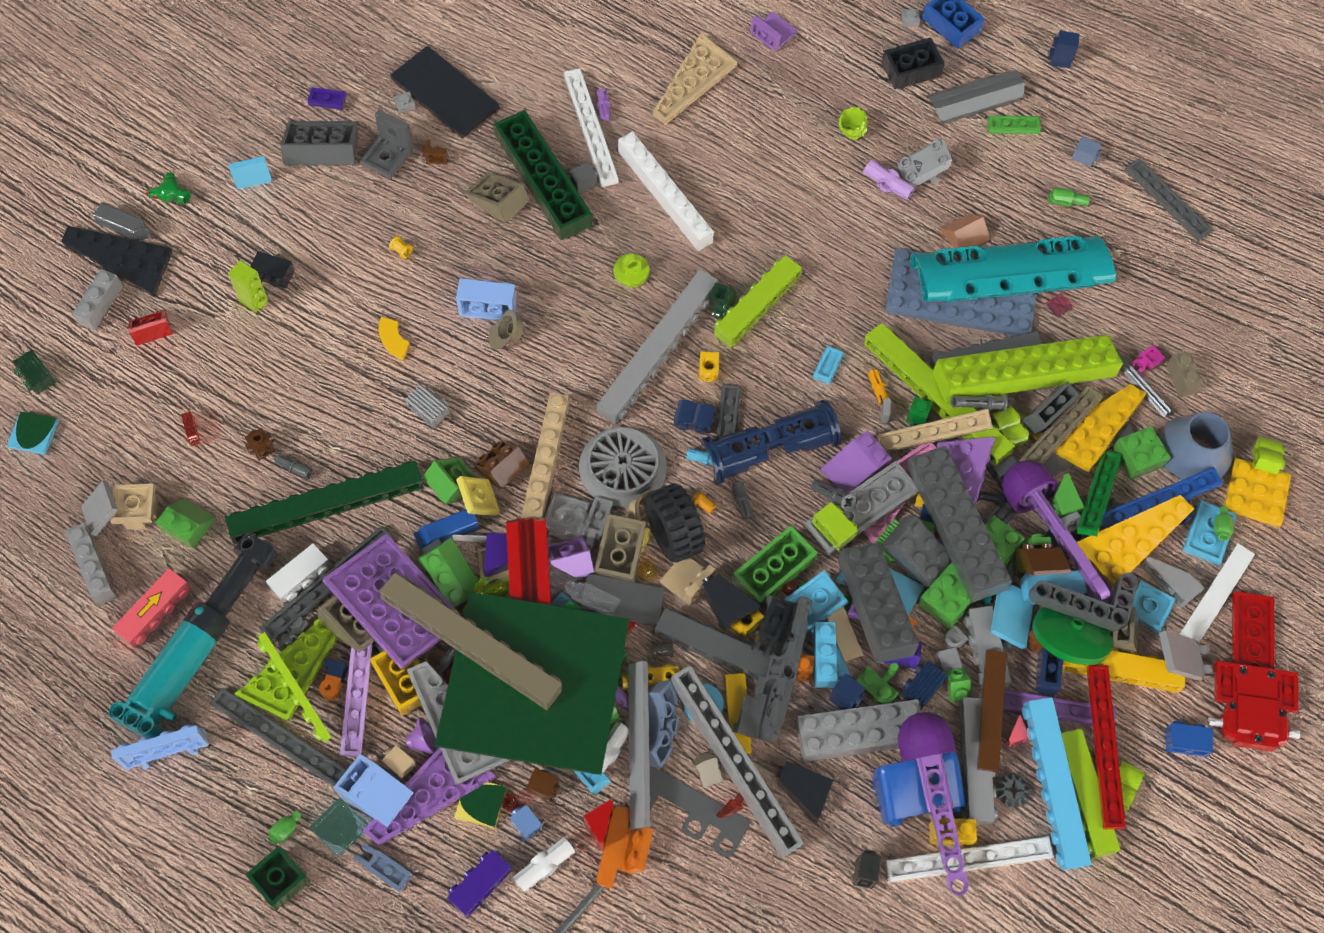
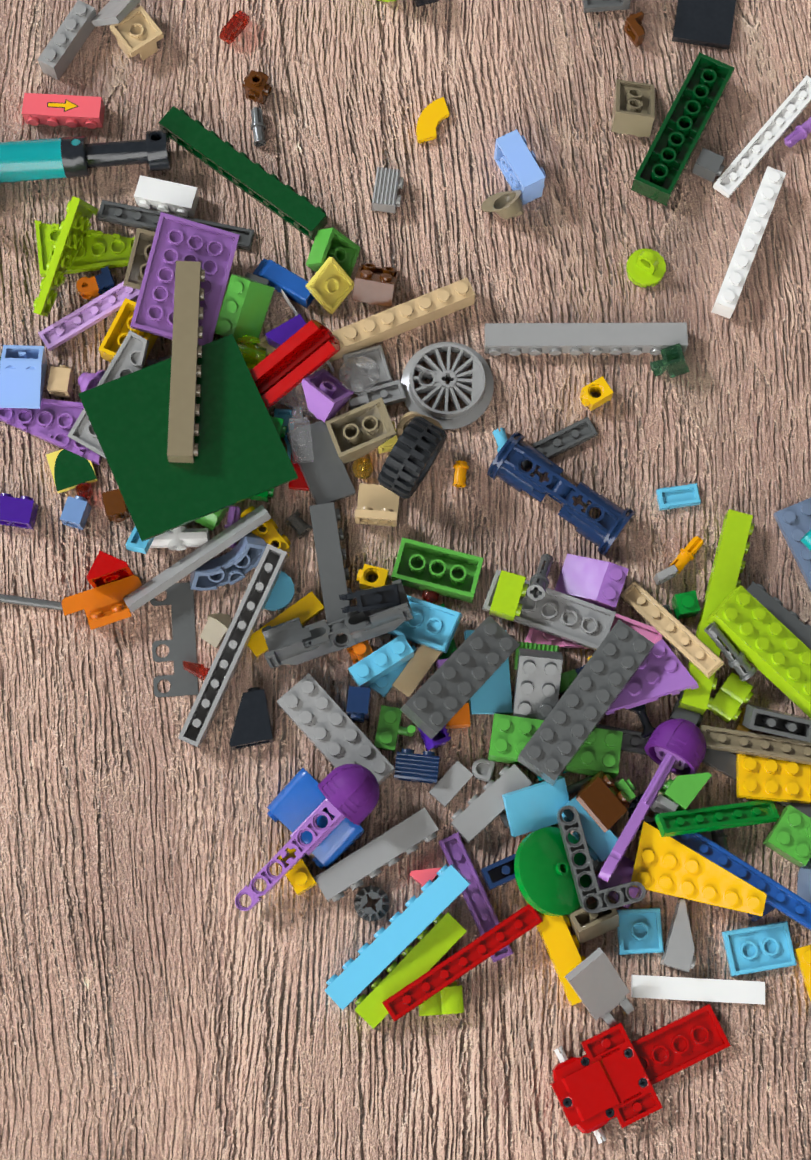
camera: 60 degrees right, 10 degrees up
bright green slope [155,499,216,549] -> none
dark grey tile [210,687,347,787] -> none
dark grey axle [278,616,309,649] -> none
yellow bush [389,235,413,259] -> none
white piece [513,837,575,893] -> none
dark blue brick [674,400,716,434] -> none
black slope [699,575,760,629] -> none
lime brick [714,255,802,348] -> none
dark grey axle [732,481,753,520] -> none
pearl dark grey brick [852,850,881,889] -> none
white tile [884,836,1054,883] -> none
bright green bracket [945,669,971,703] -> none
reddish brown tile [977,650,1007,773] -> none
blue brick [1166,721,1213,757] -> none
bright green plant [1214,506,1234,541] -> none

